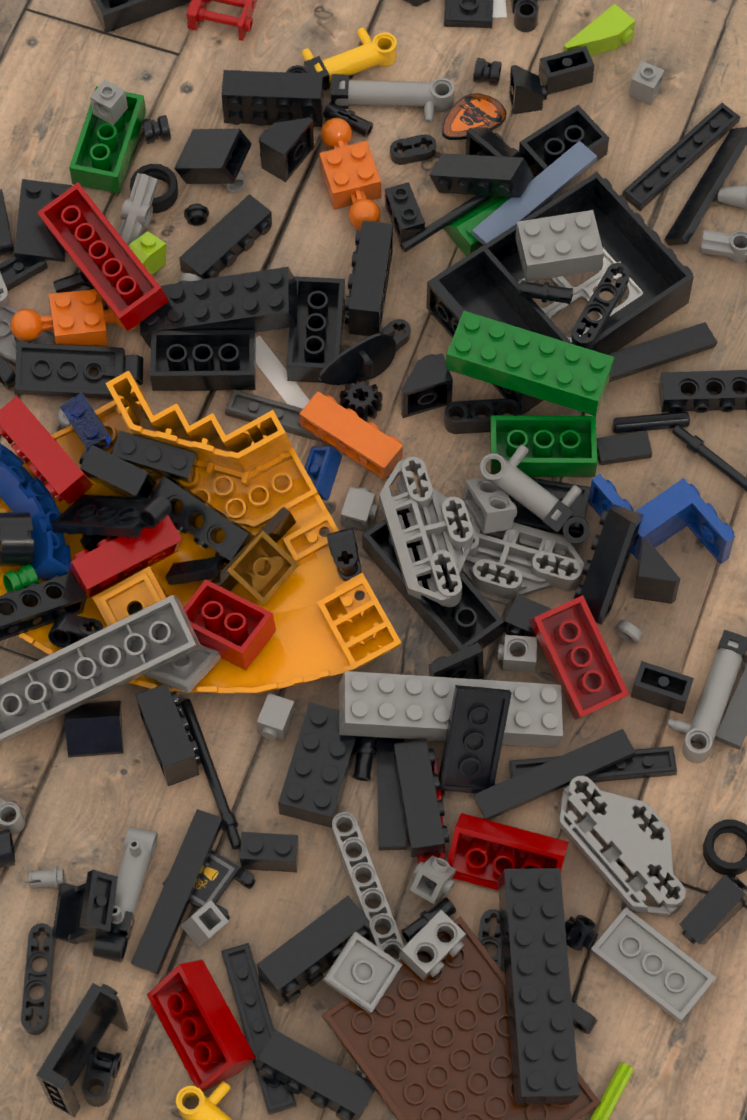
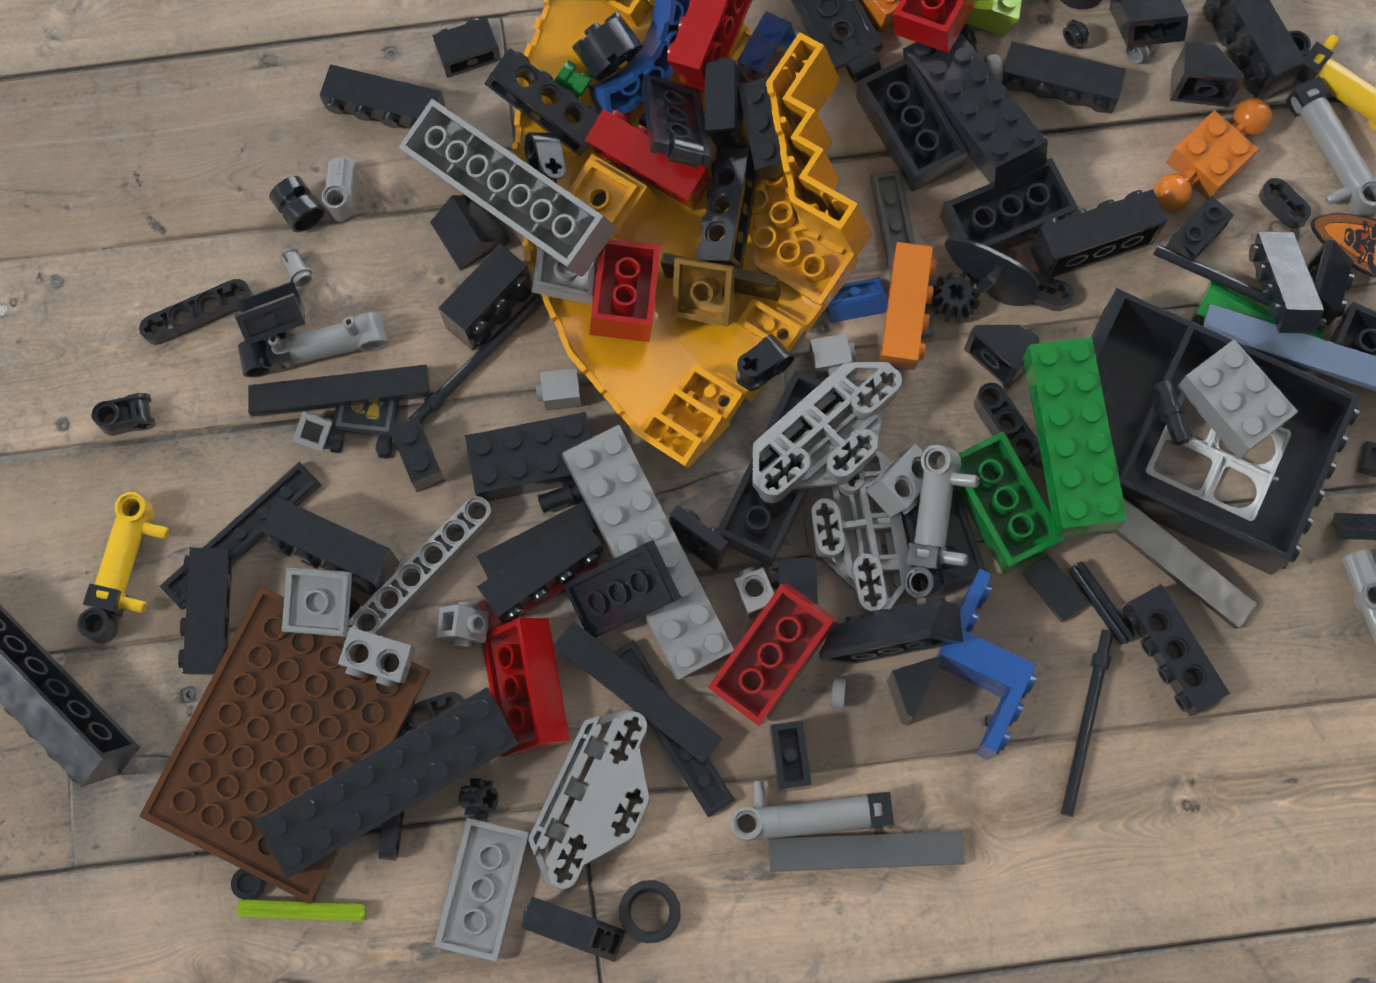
camera: 65 degrees right, 10 degrees up
black panel [36,983,129,1117] -> none
red slope [146,960,256,1092] -> none
black tile [165,556,224,585] -> none
white sticker [256,335,310,408] -> none
black pin [323,102,374,137] -> none
black pin [401,898,456,943] -> none
black beam [571,263,630,349] -> none

